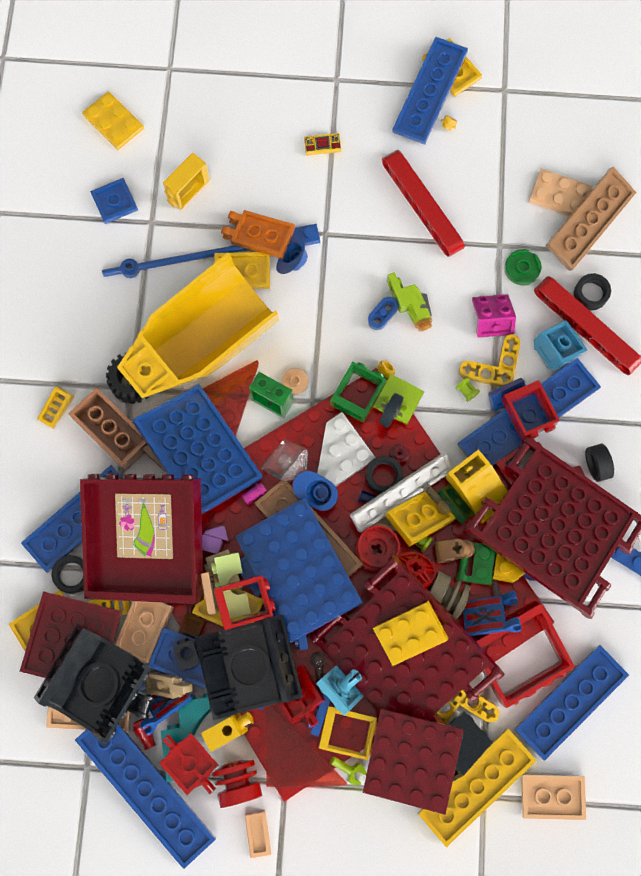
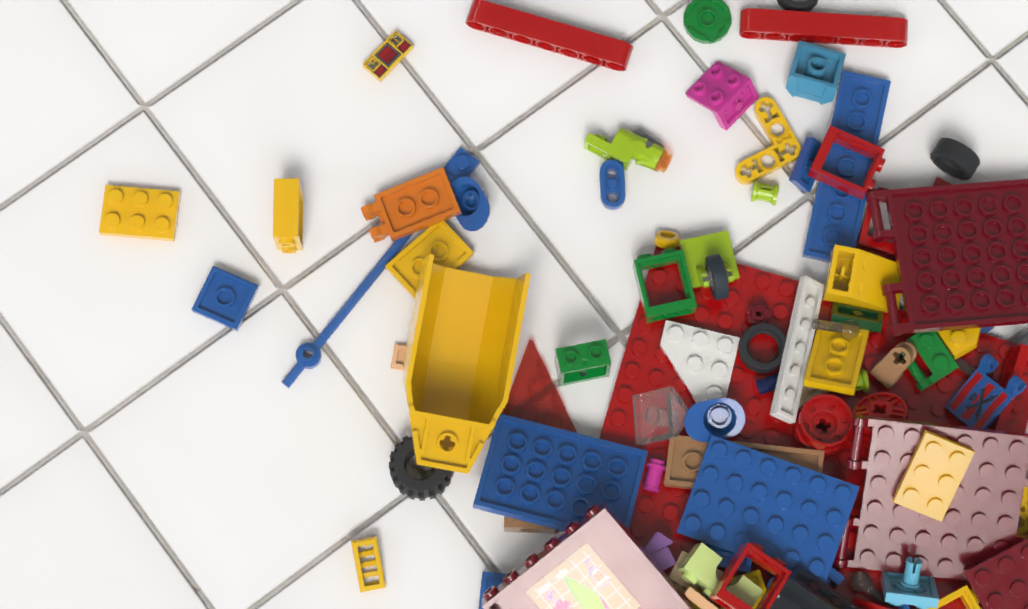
camera: 40 degrees left, 0 degrees up
nougat brick [68,387,147,472] -> none
light nougat piece [282,369,309,395] -> none
dark tan wheel [429,571,471,620] -> none

